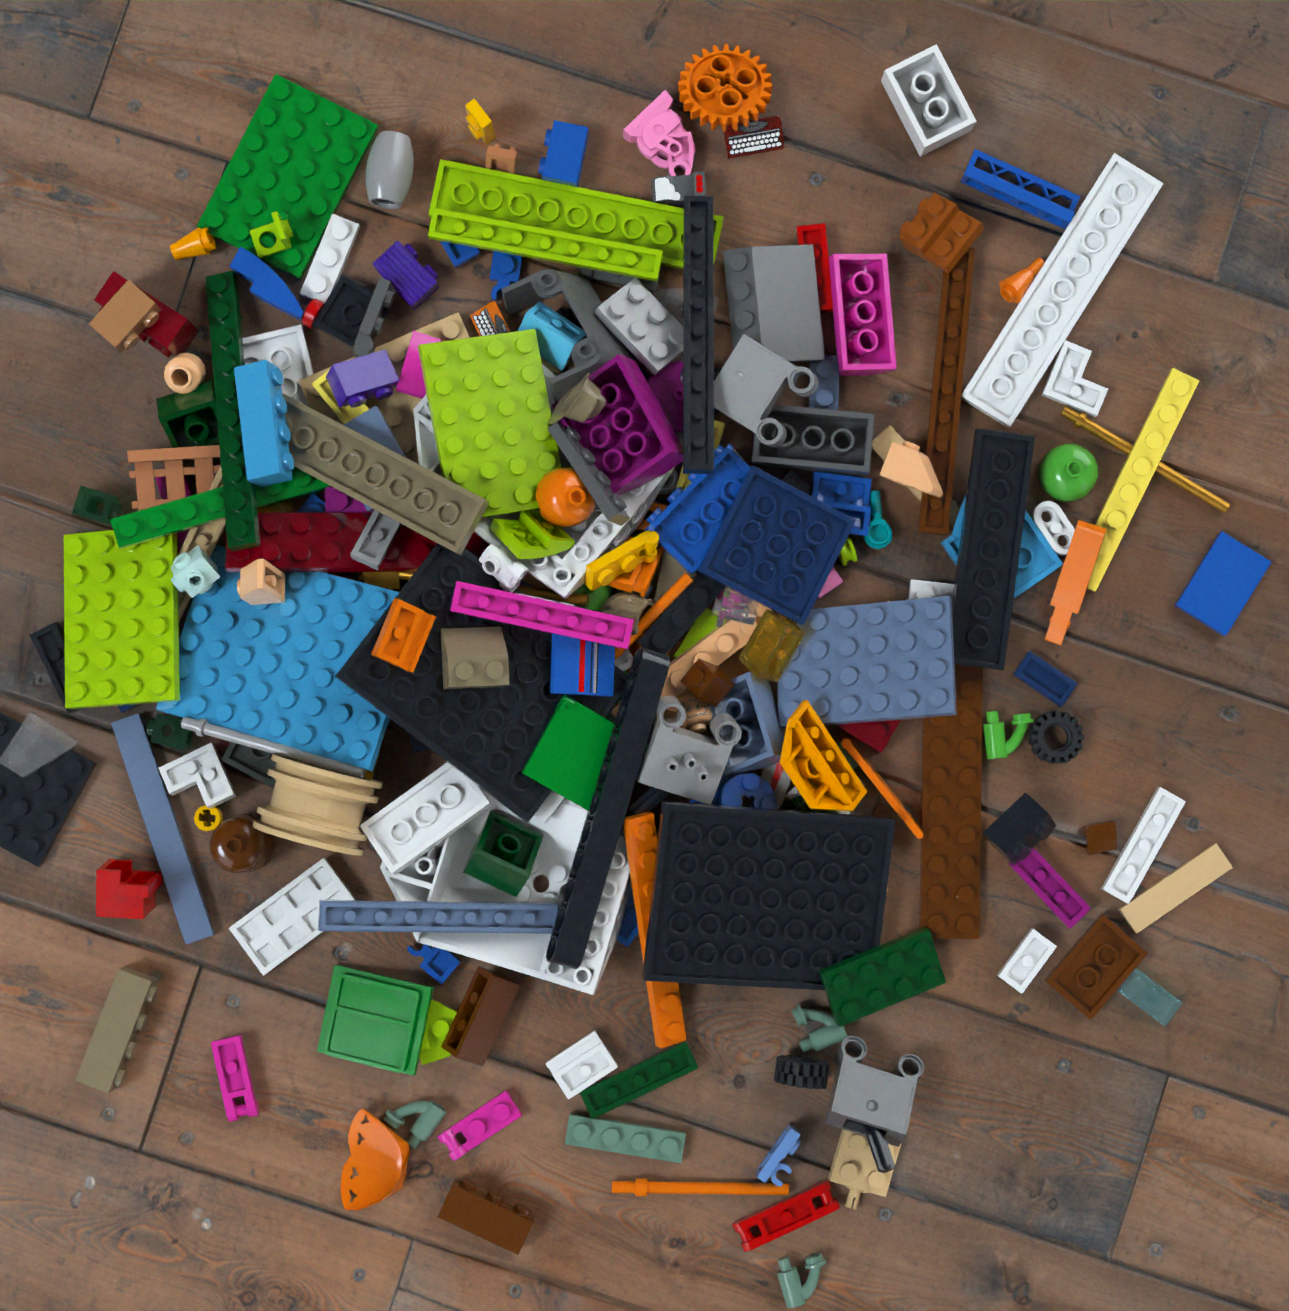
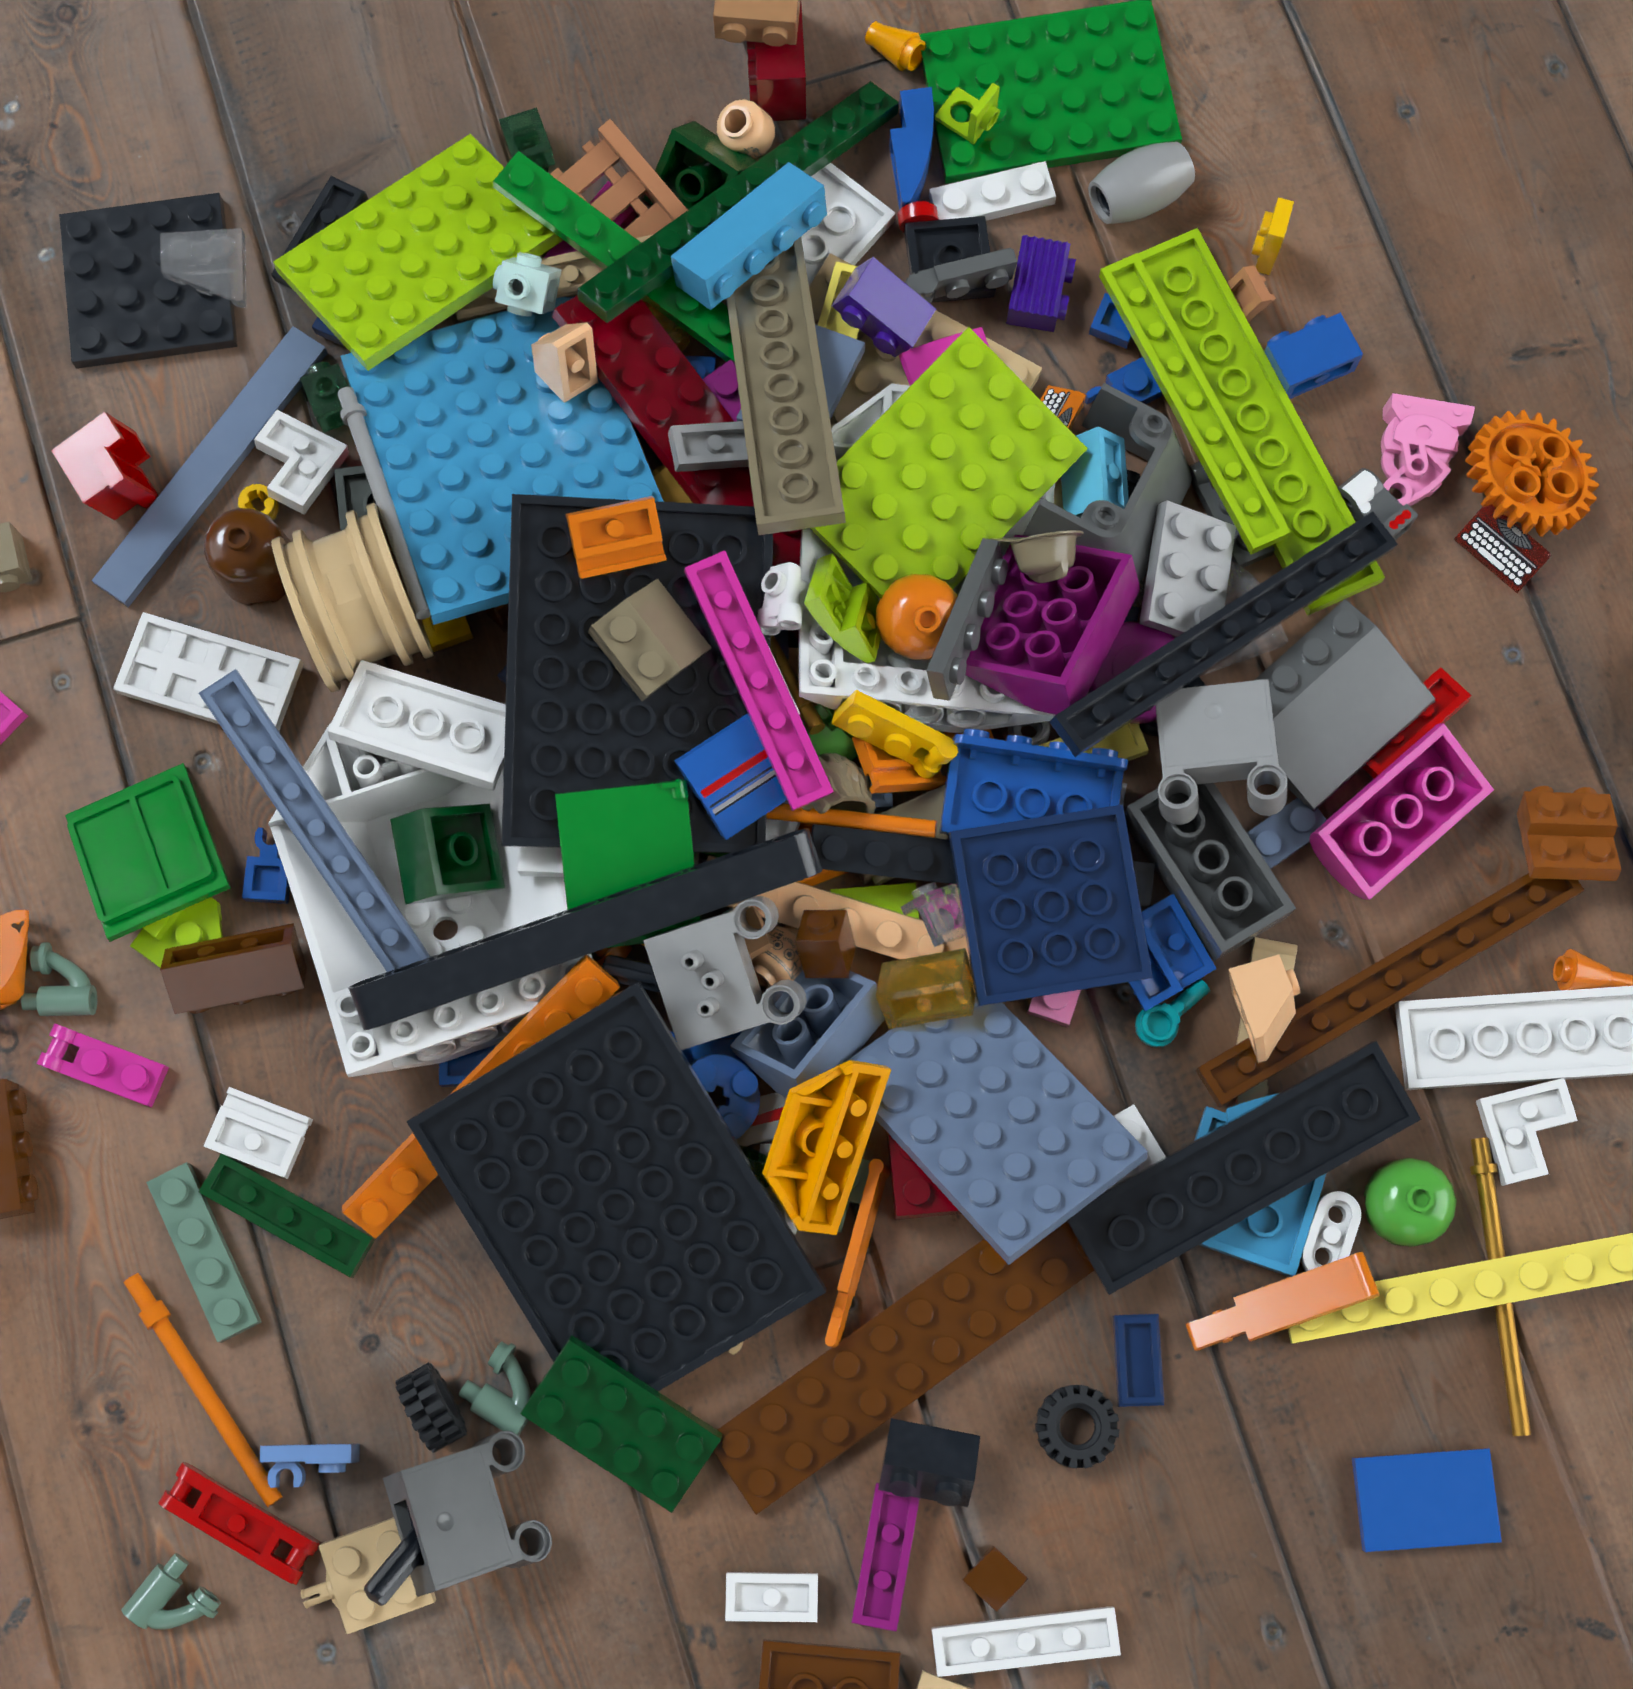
camera: 55 degrees right, 10 degrees down
lime bush [838,537,857,566] -> none
bright green plant [983,711,1034,759] -> none

